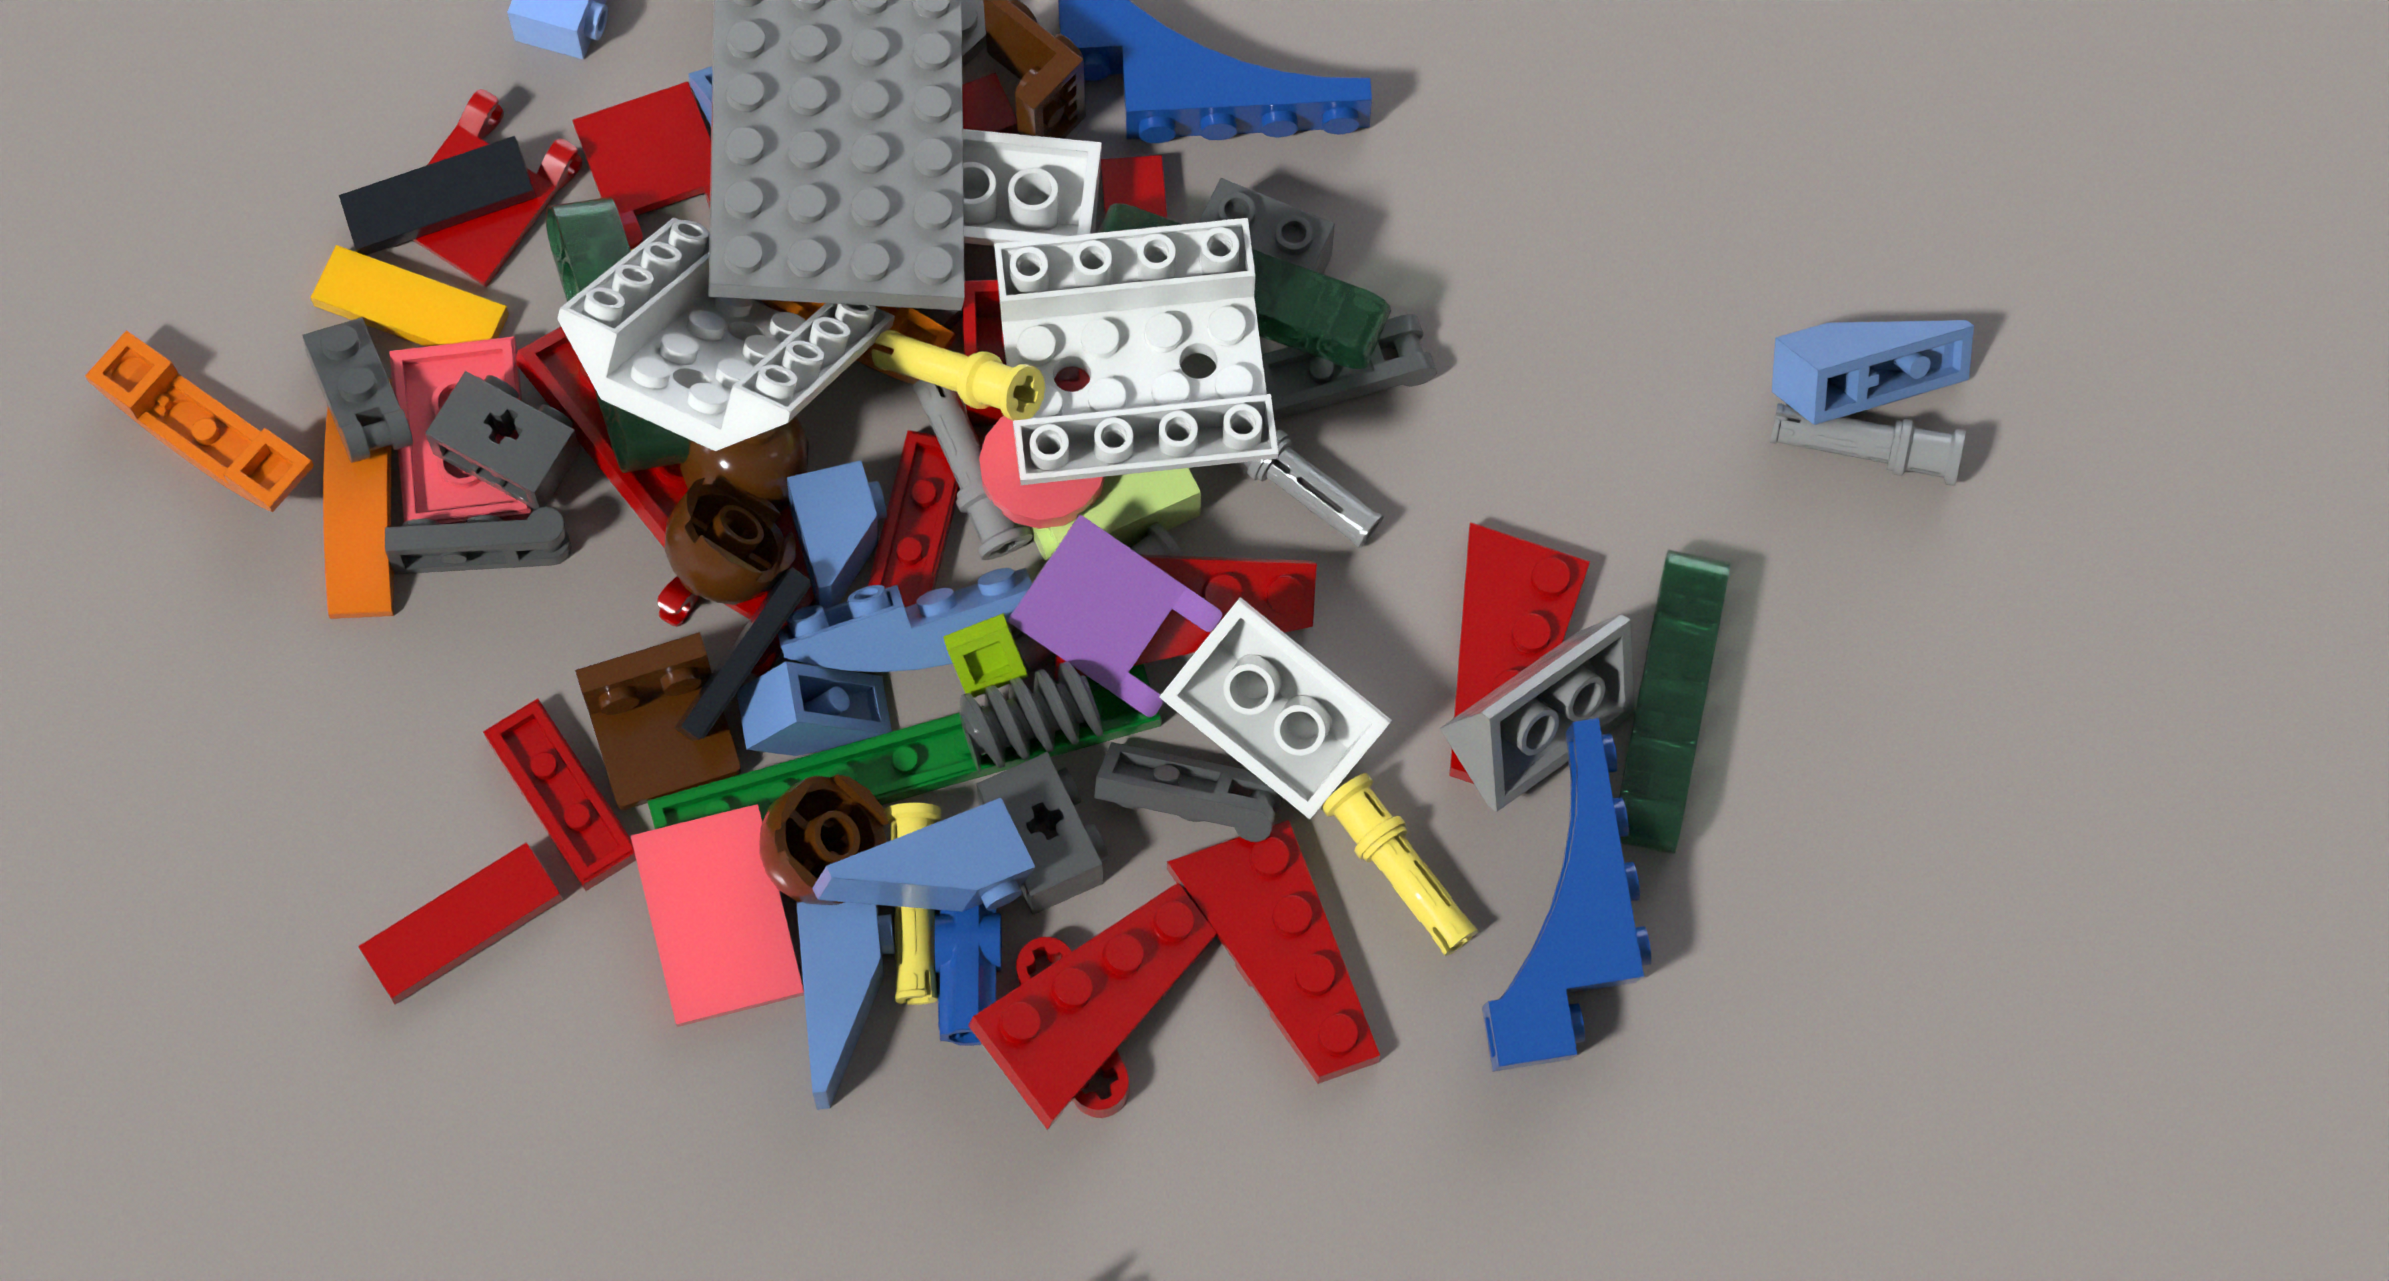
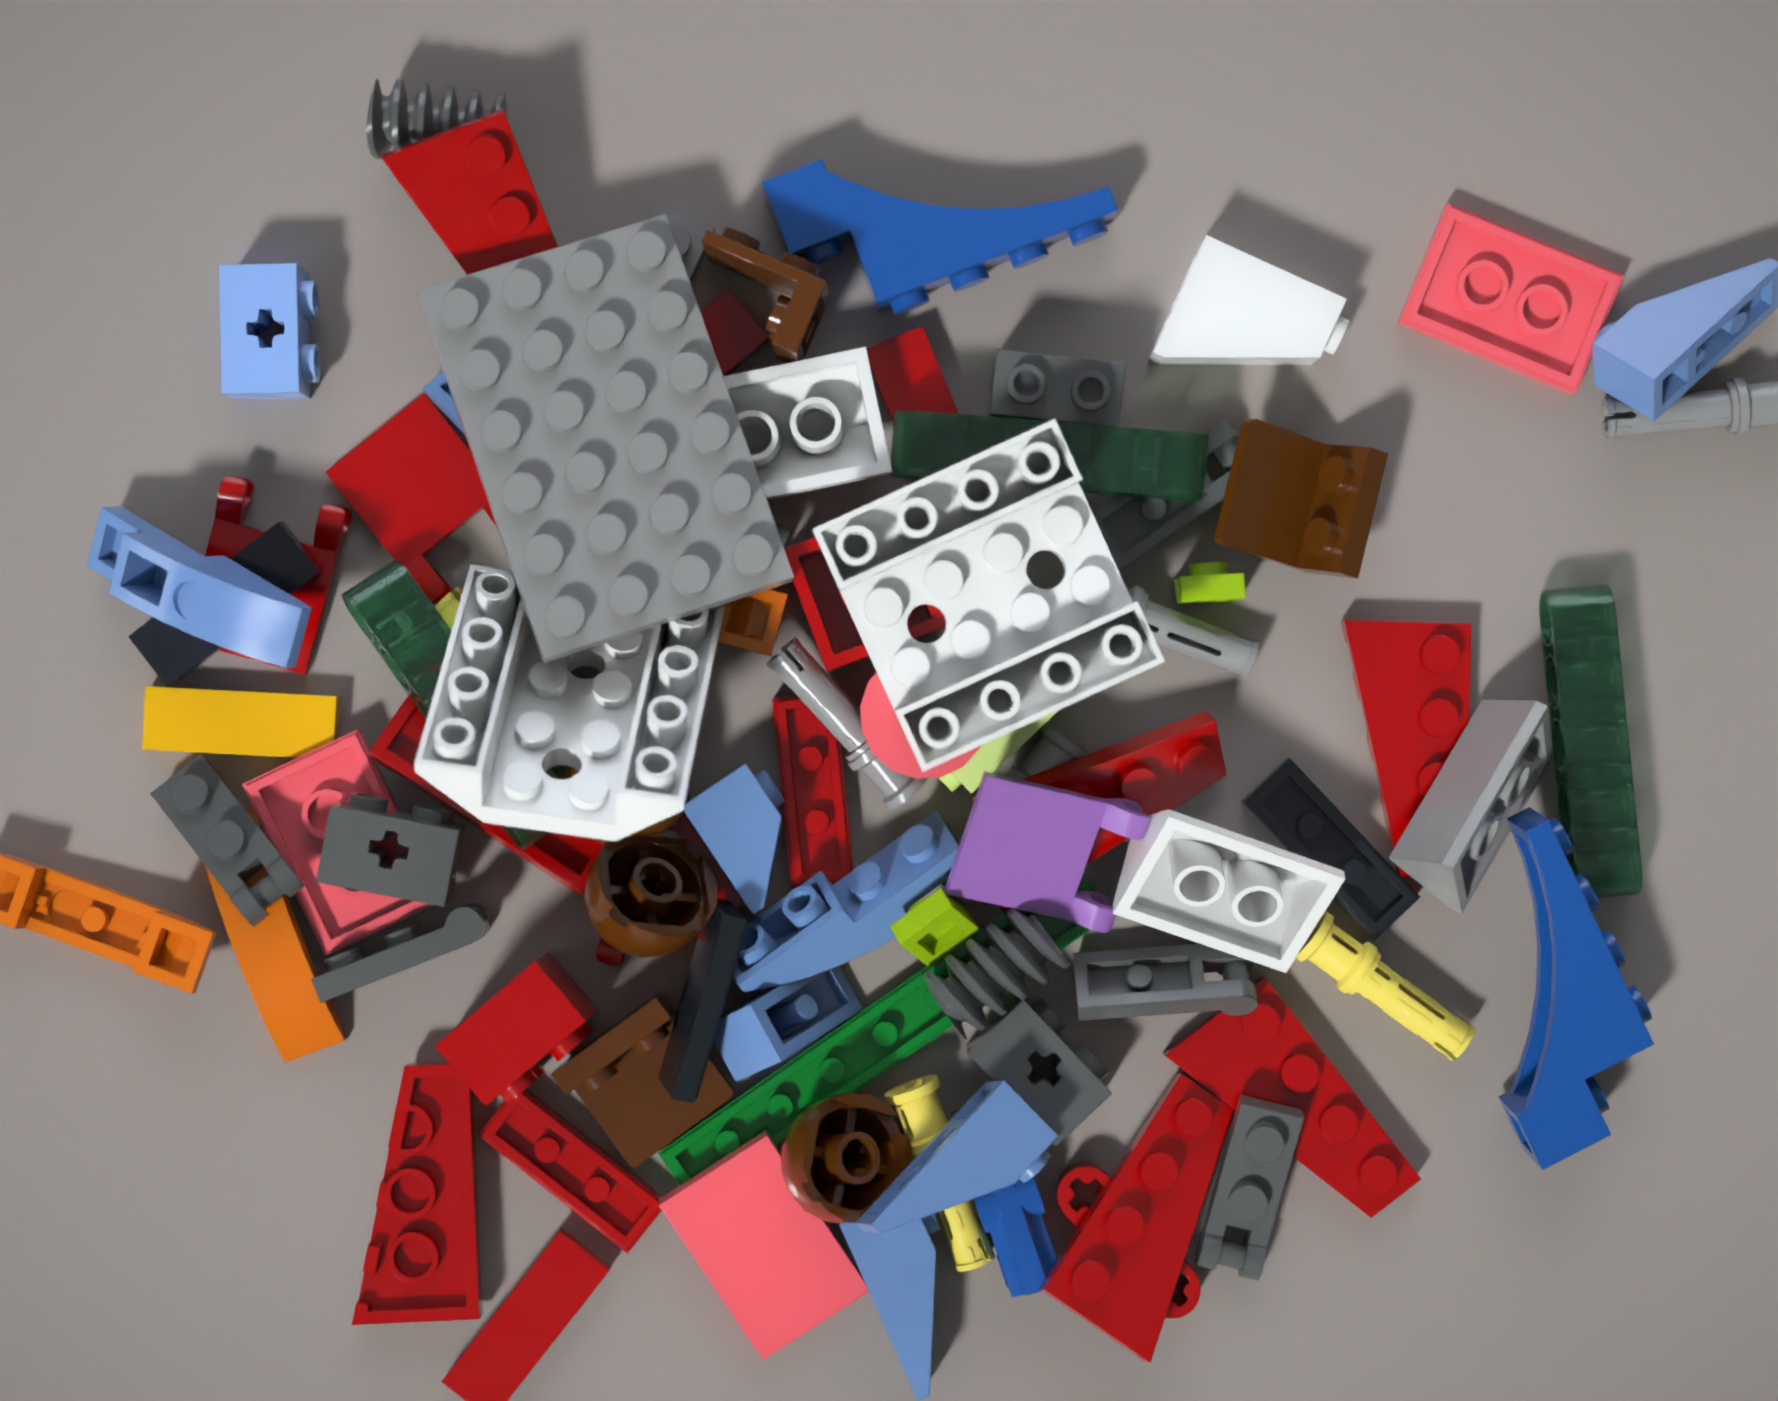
camera: 15 degrees left, 20 degrees up
light yellow pin [872,330,1045,421] -> none
none -> medium blue slope [87,506,312,668]
none -> red wing [352,1061,483,1325]
none -> red brick [435,951,598,1106]
none -> white slope [1148,235,1349,365]
none -> lime plate [1174,562,1246,605]
none -> dark grey plate [1195,1094,1304,1281]
none -> reddish brown bracket [1214,418,1388,579]
none -> black tile [1242,758,1420,941]
none -> coral tile [1396,204,1624,395]

